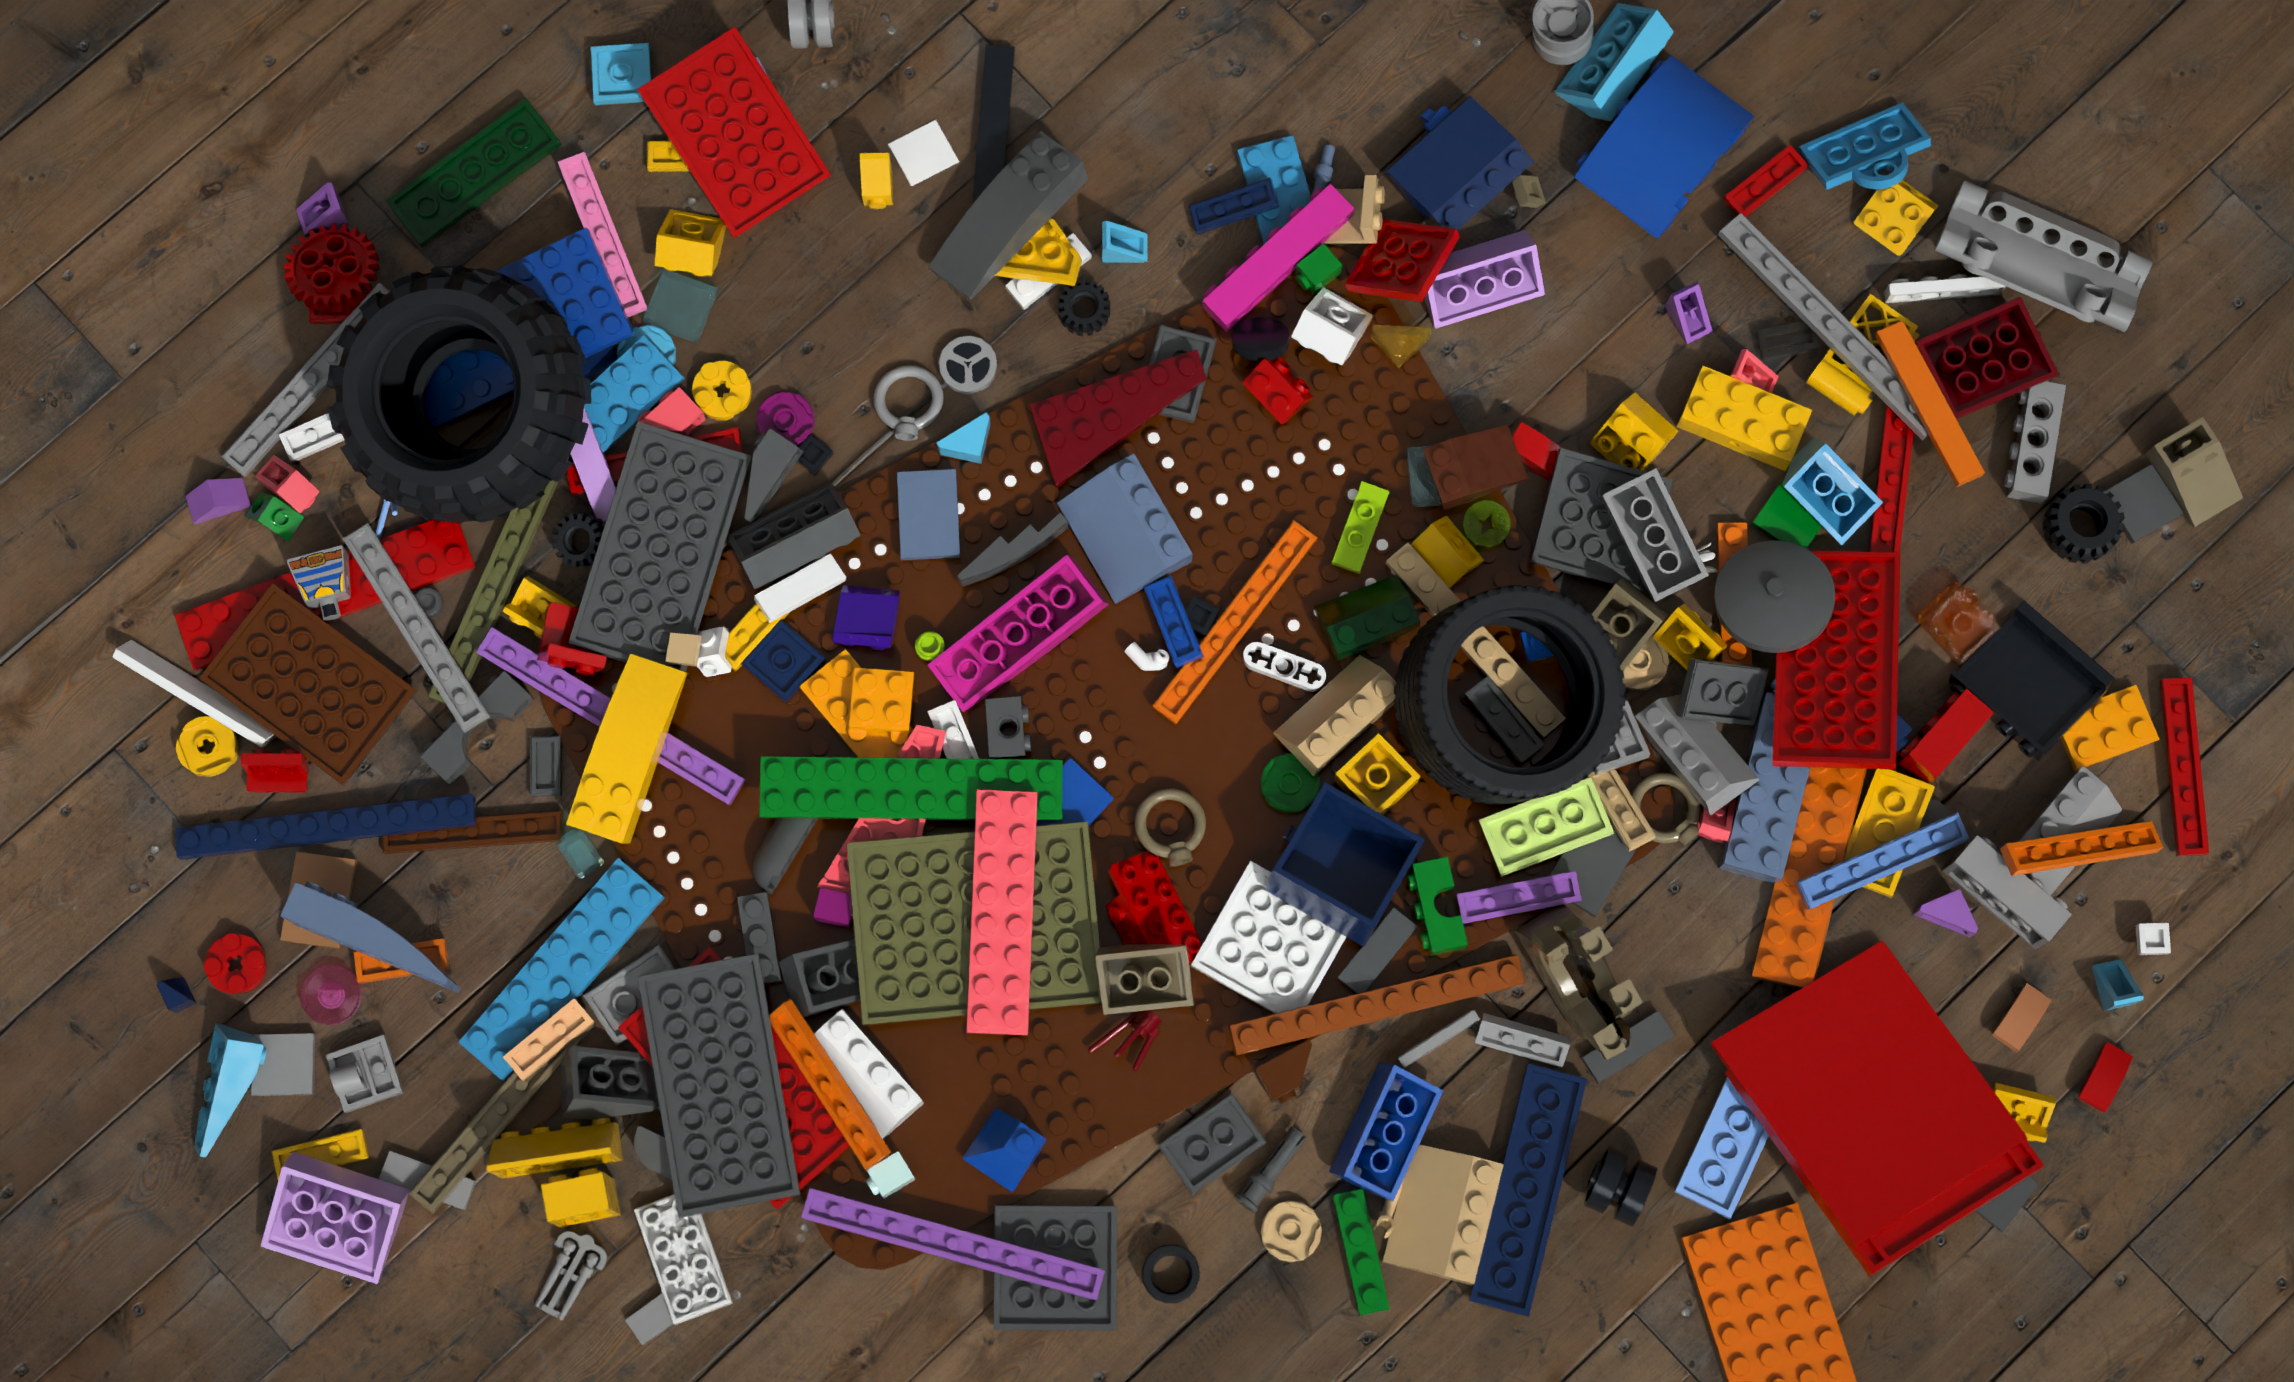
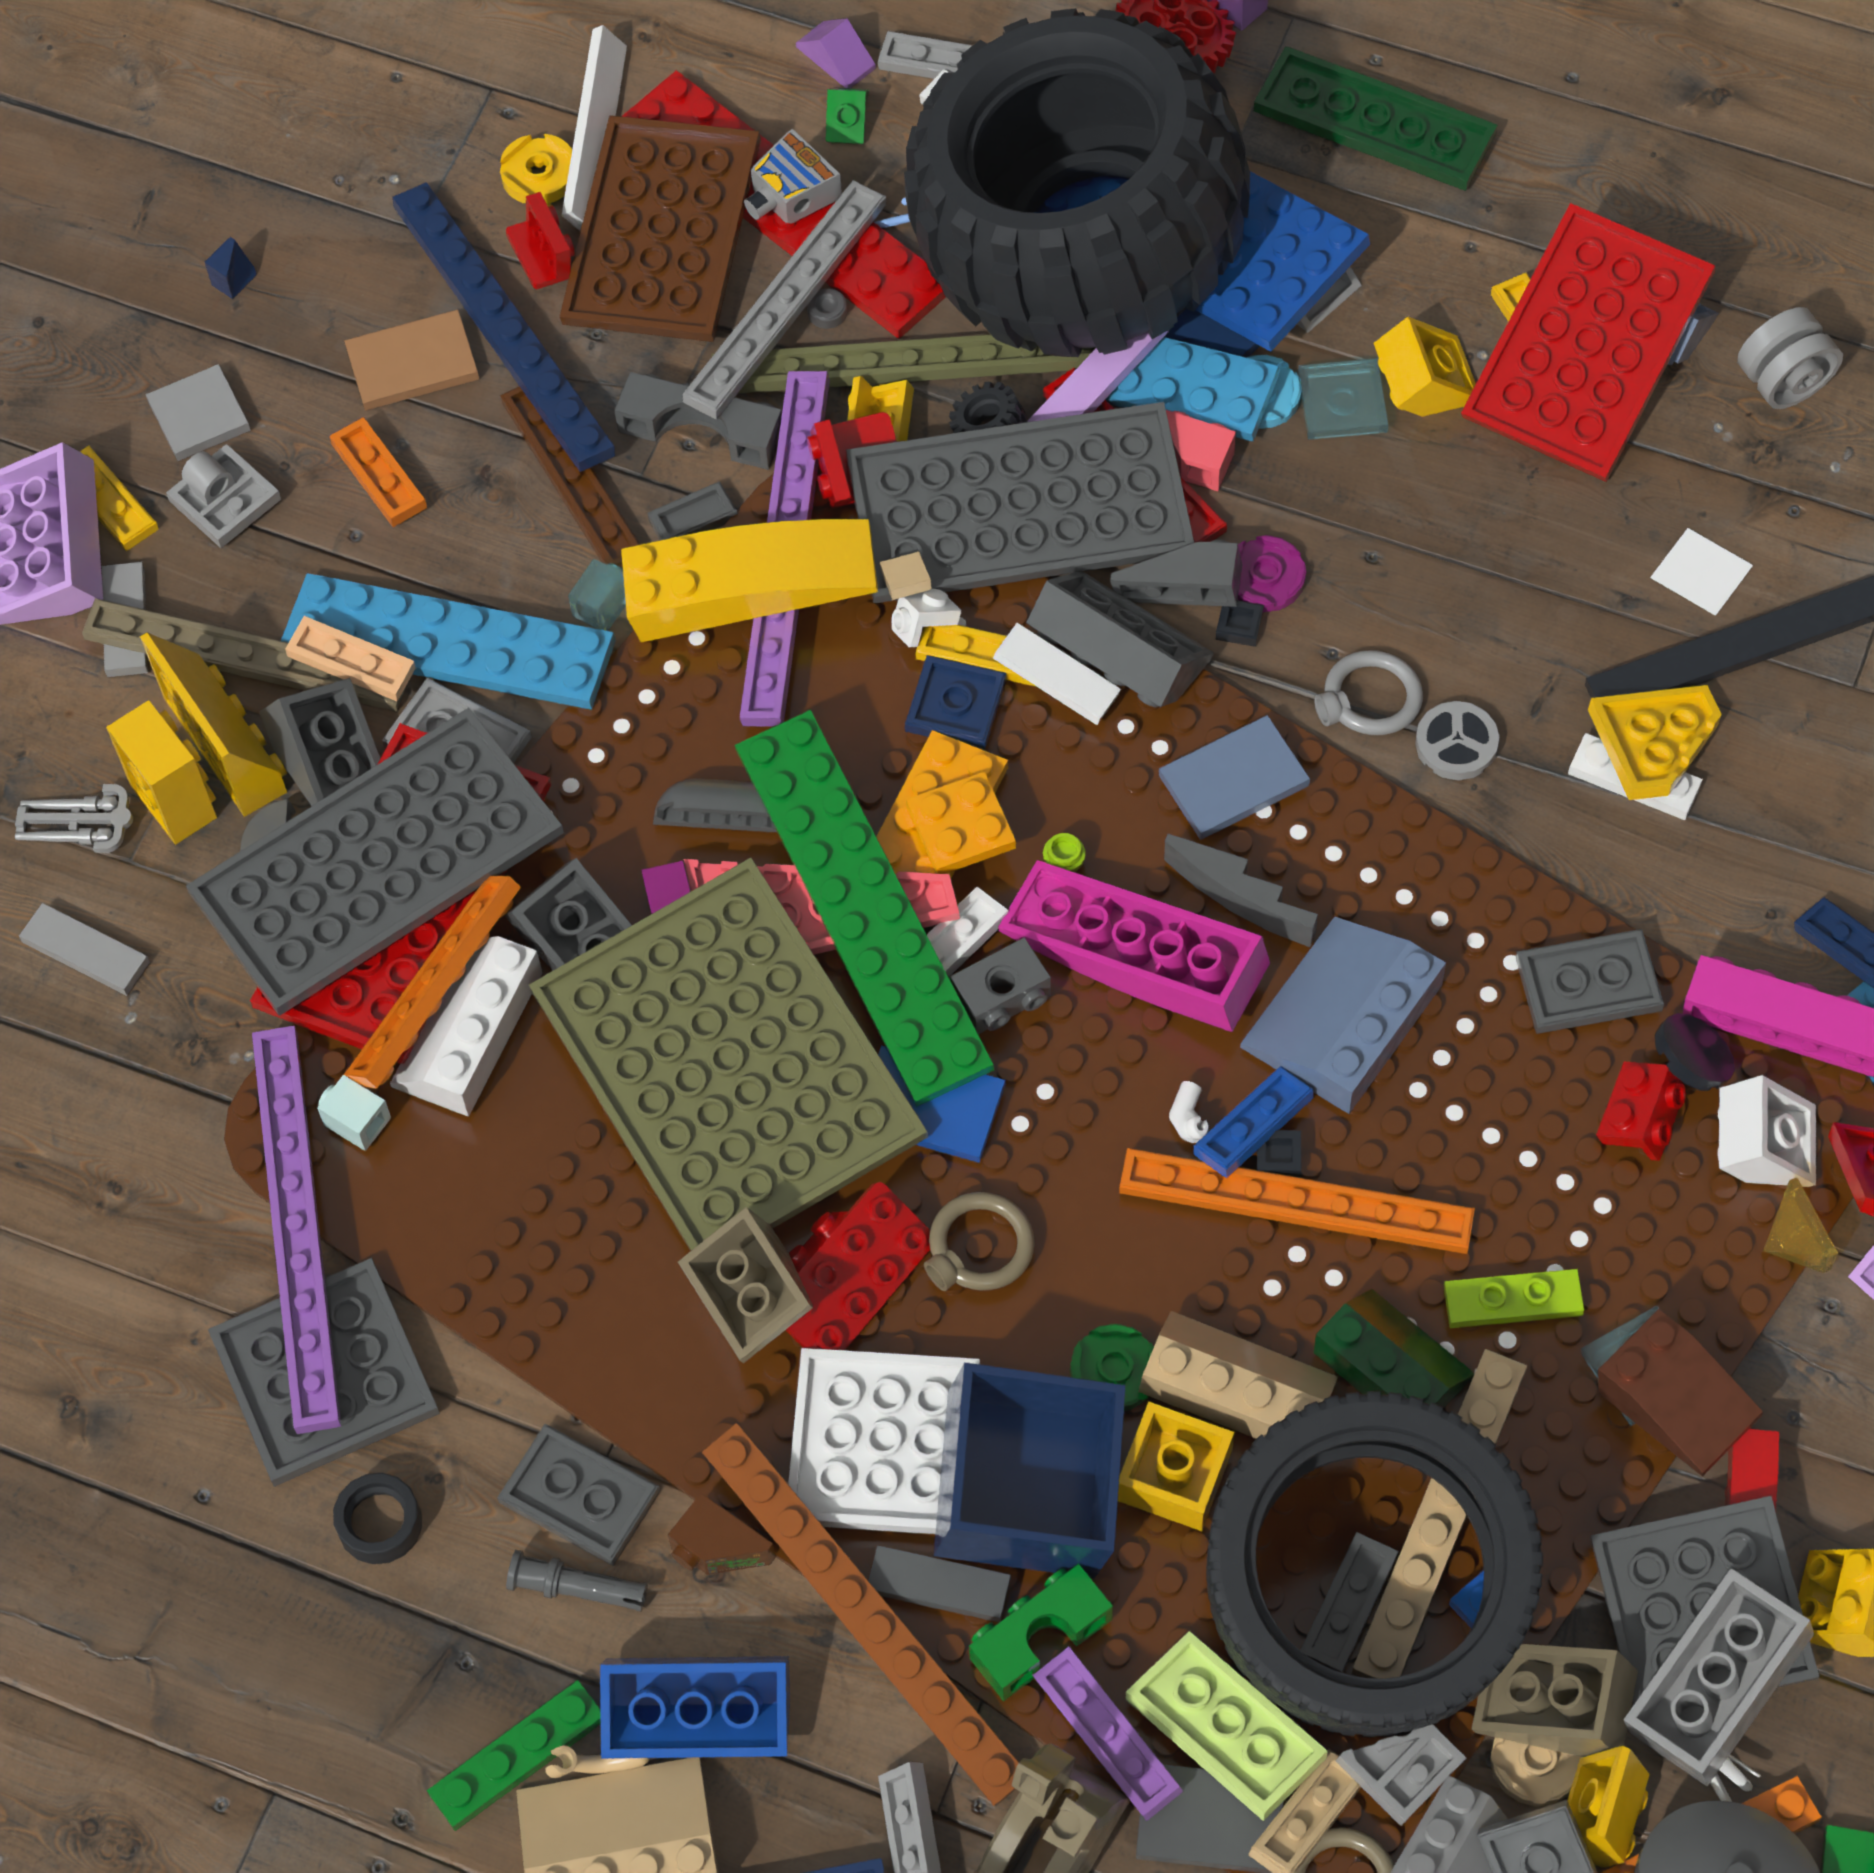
camera: 70 degrees right, 15 degrees down
medium azure wedge [194,1023,266,1157] -> none
red plate [203,933,267,995] -> none
coral slope [254,455,320,513] -> none
sand blue slope [280,881,461,993] -> none
clear pink tile [300,964,362,1026] -> none
bright pink plate [558,152,648,317] -> none
medium azure plate [591,43,652,105] -> none
white tile [634,1194,733,1325] -> none
yellow plate [692,361,752,420] -> none
dark grey plate [737,892,782,985] -> none
dark purple slope [833,585,900,651] -> none
yellow slope [860,153,893,209] -> none
dark grey slope [928,131,1089,301] -> none
medium azure slope [937,412,991,464] -> none
blue slope [962,1108,1047,1193] -> none
coral plate [966,790,1037,1035] -> none
dark red wing [1030,350,1207,488] -> none
black tyre [1058,279,1110,336] -> none
dark red plant [1088,1010,1162,1071] -> none
medium azure slope [1102,221,1148,263] -> none
white beam [1243,642,1326,692] -> none
tan tile [1261,1200,1322,1263] -> none
green brick [1295,243,1342,295] -> none
light grey tile [1396,1010,1480,1069] -> none
yellow panel [1411,515,1484,588] -> none
clear neon green gear [1463,500,1511,548] -> none

